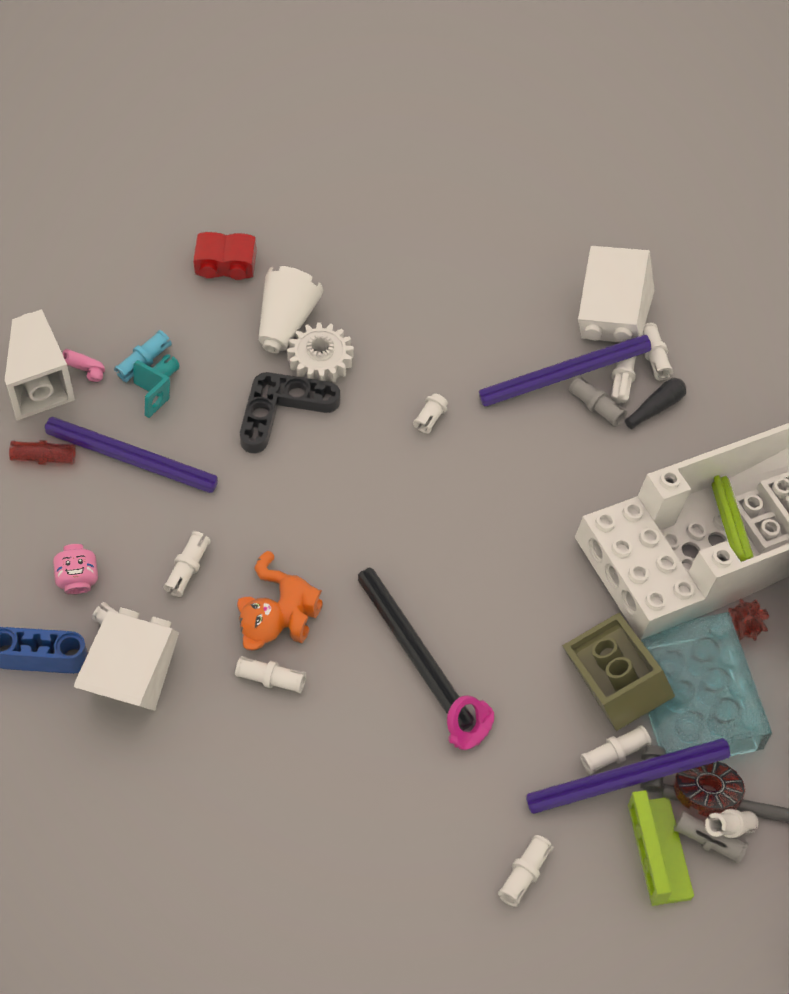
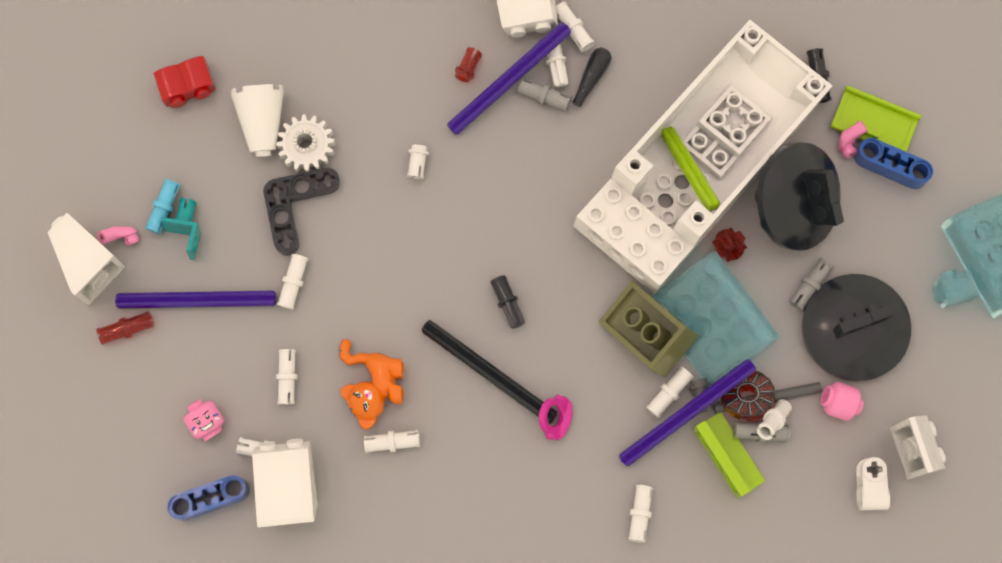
camera: 20 degrees left, 20 degrees up
none -> white pin [277,254,309,310]
none -> clear red pin [455,47,482,83]
none -> black axle [490,275,525,329]

